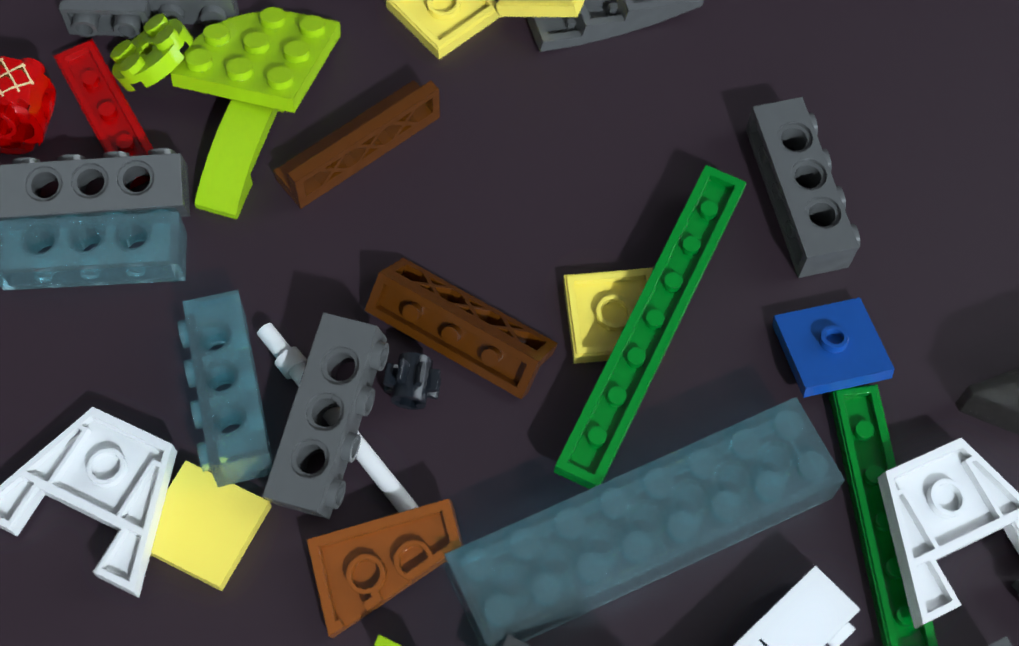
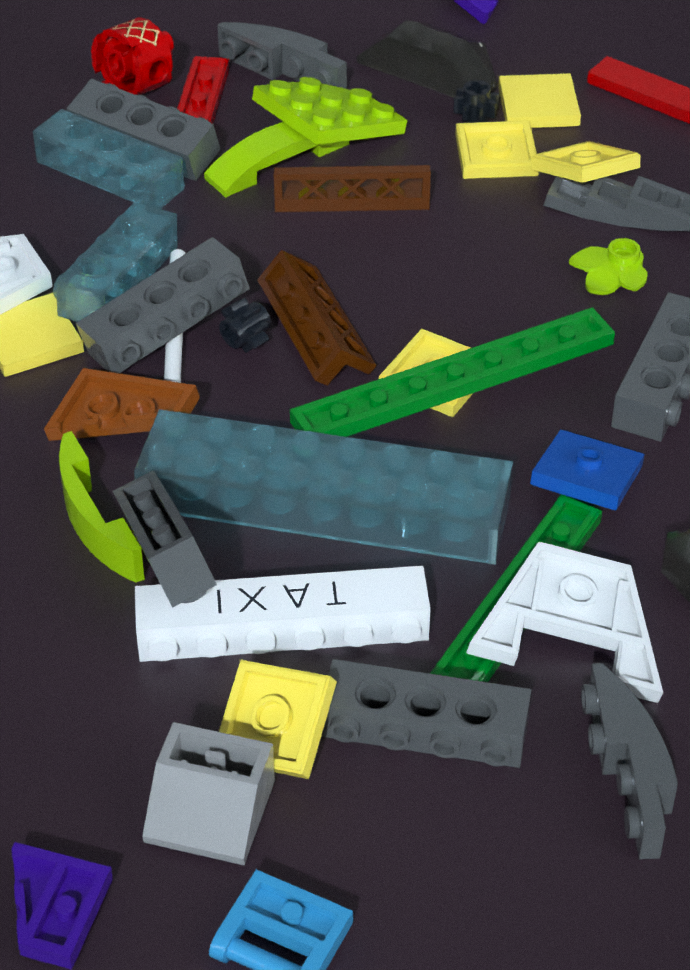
camera: 40 degrees right, 20 degrees down
lime plate [110,13,193,91] -> none
none -> lime plate [569,238,648,295]

